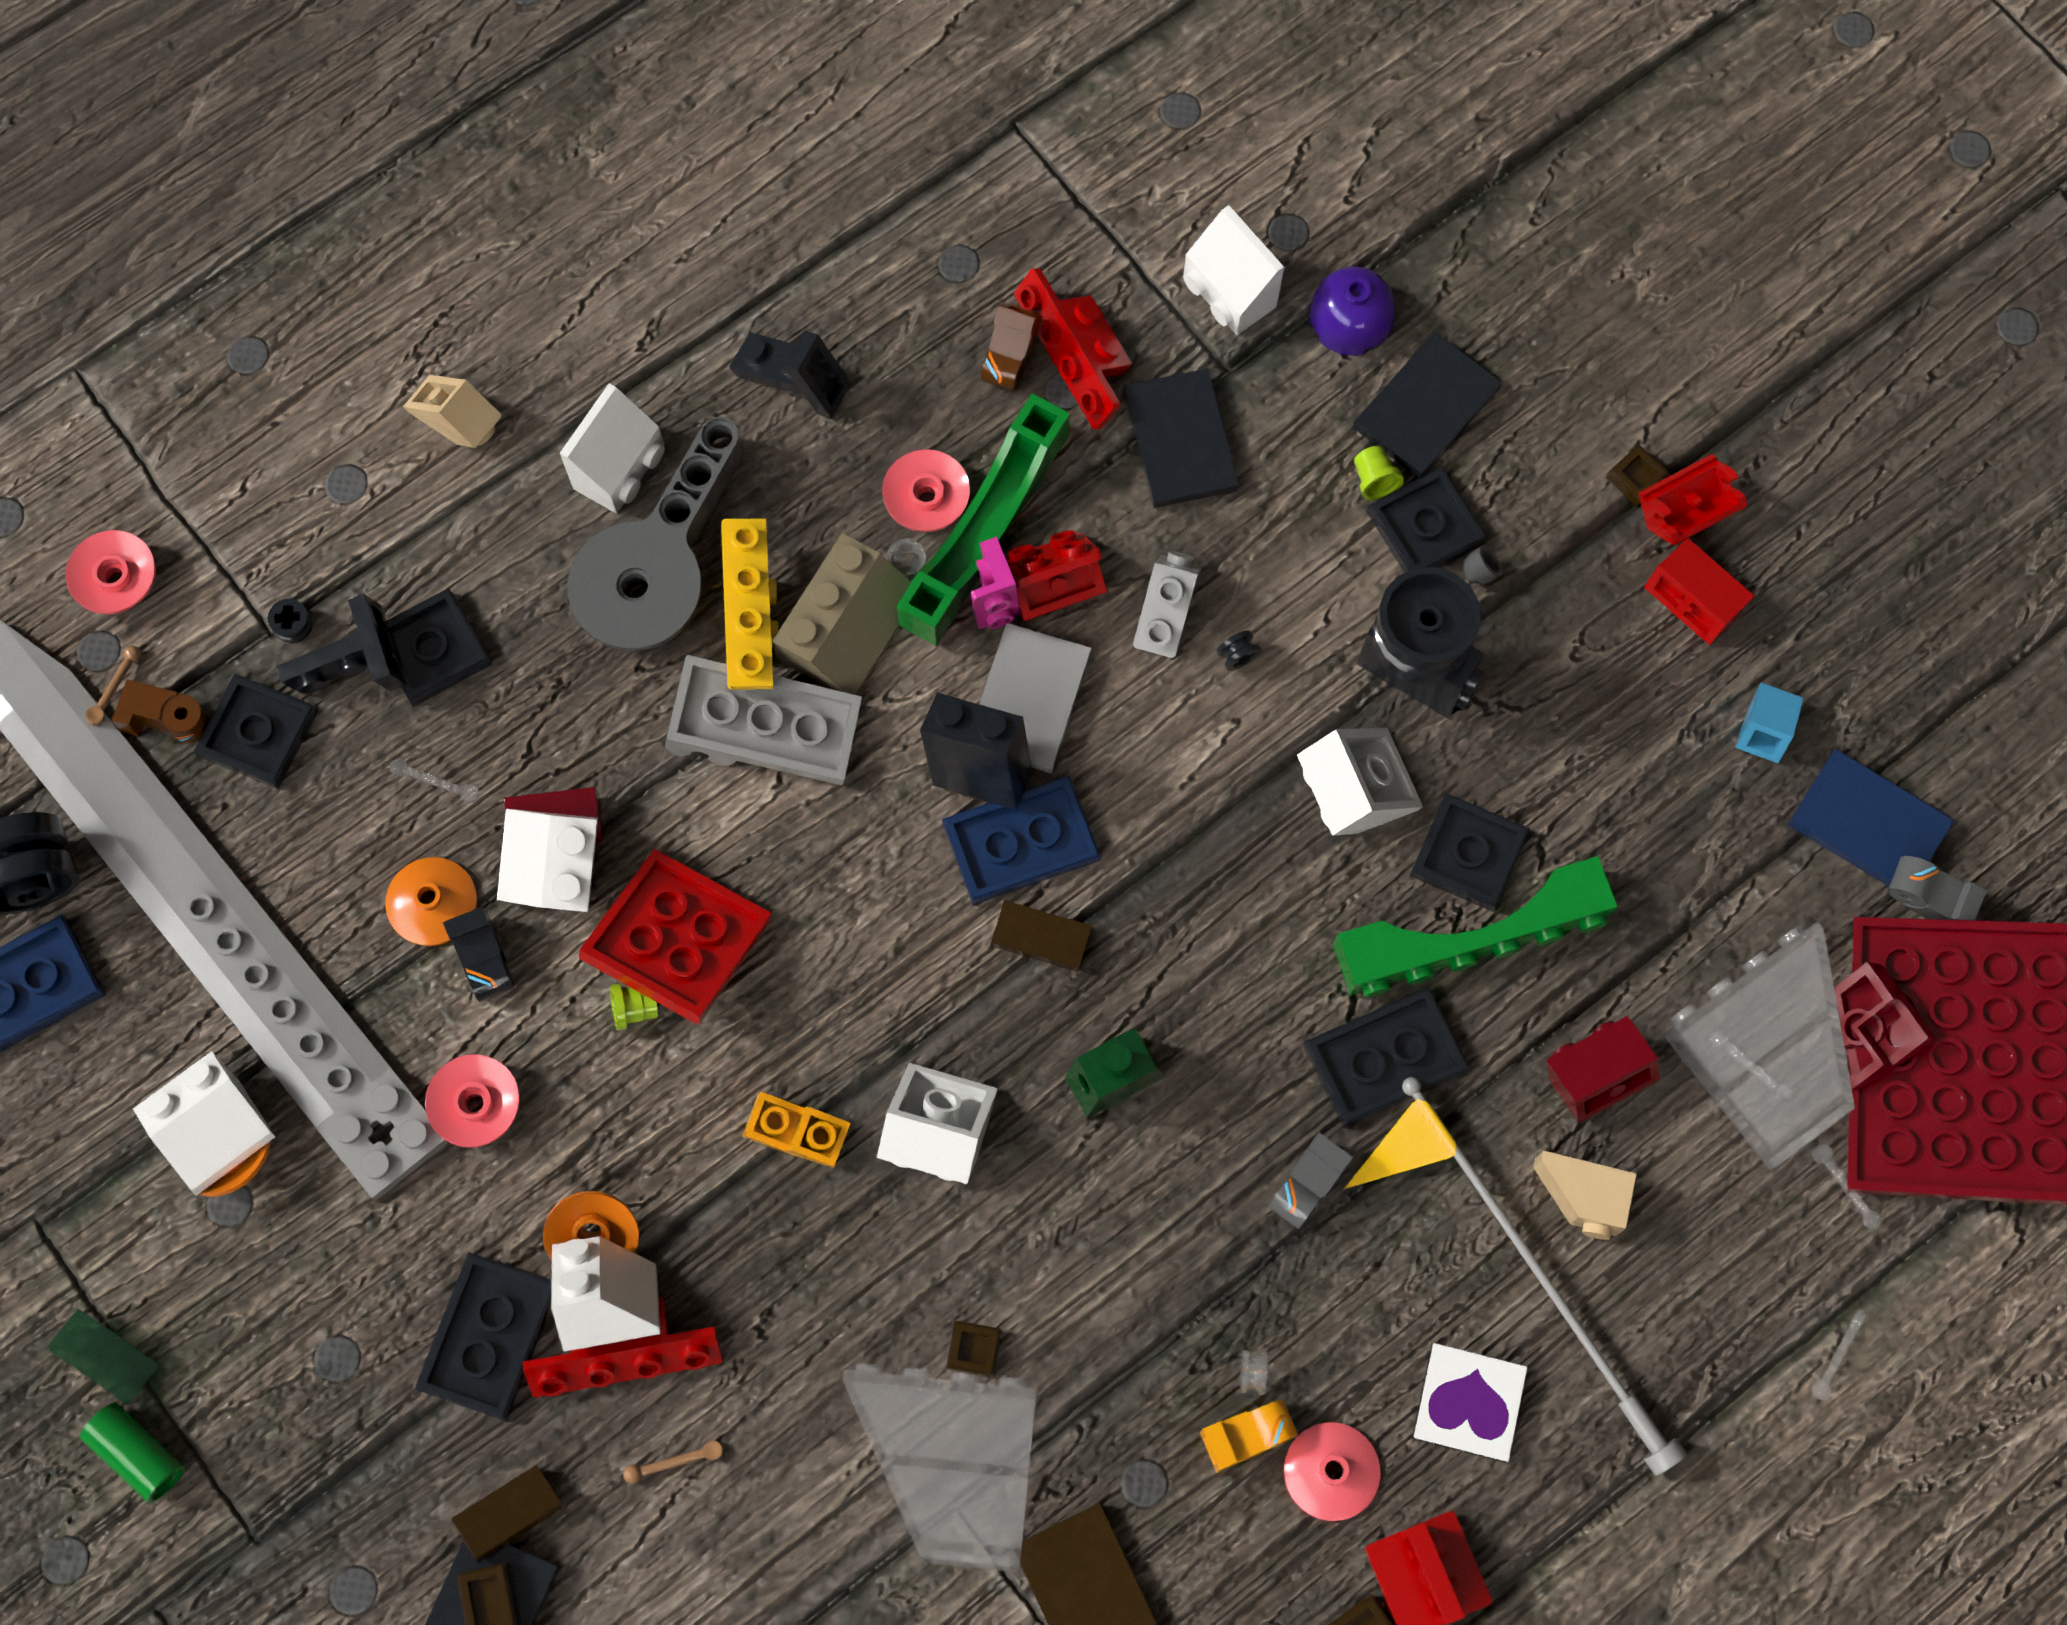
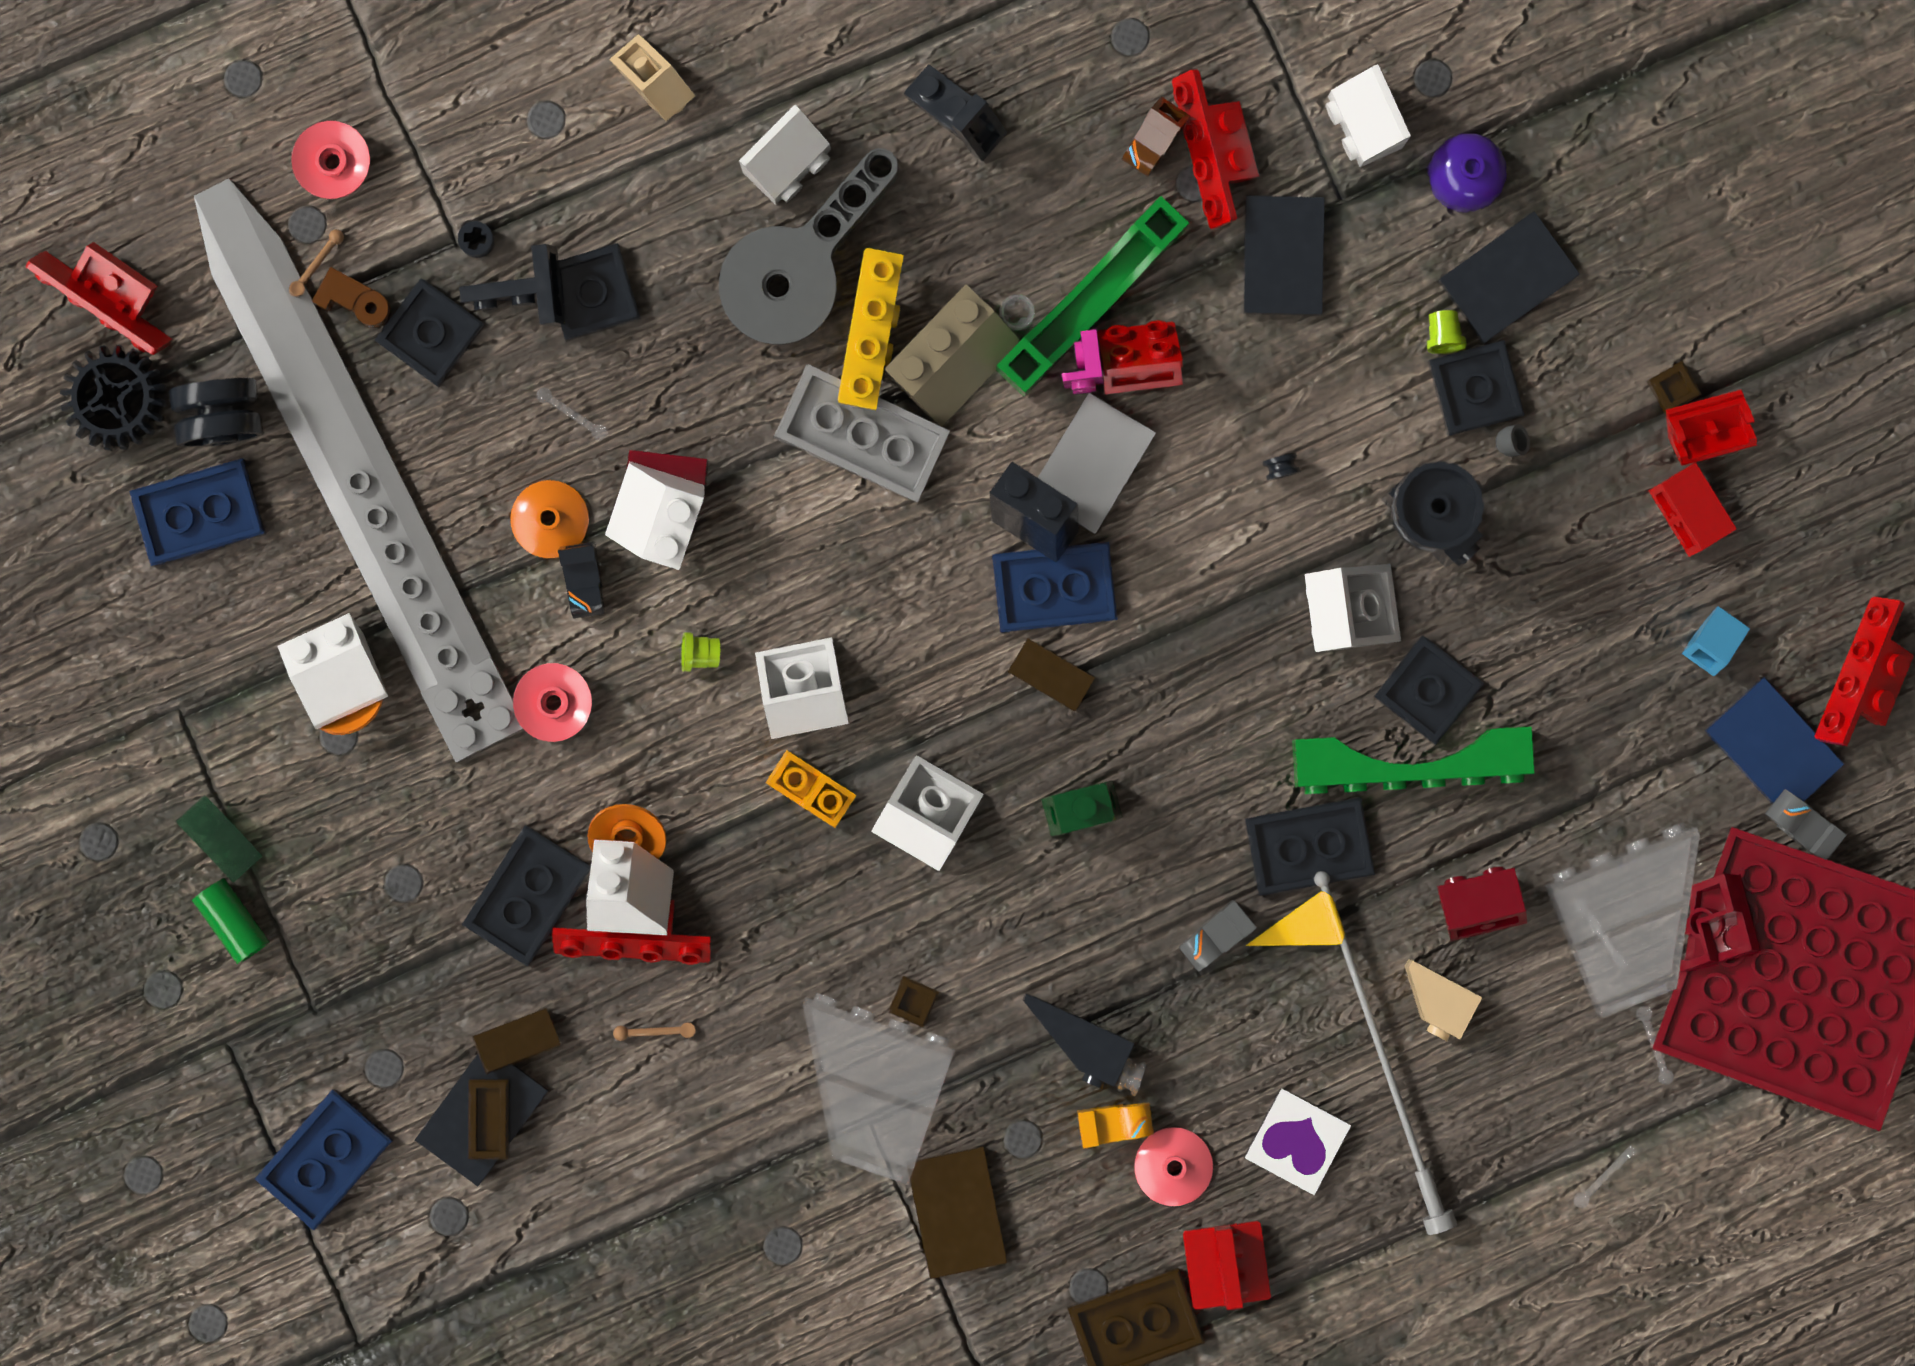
camera: 10 degrees right, 15 degrees up
red plate [579,849,772,1025] -> none
coral dish [882,449,970,532] -> none
light grey bracket [1133,551,1202,658] -> none
none -> white slope [755,637,849,739]
none -> black slope [1023,993,1134,1089]
none -> red bracket [1815,596,1914,747]

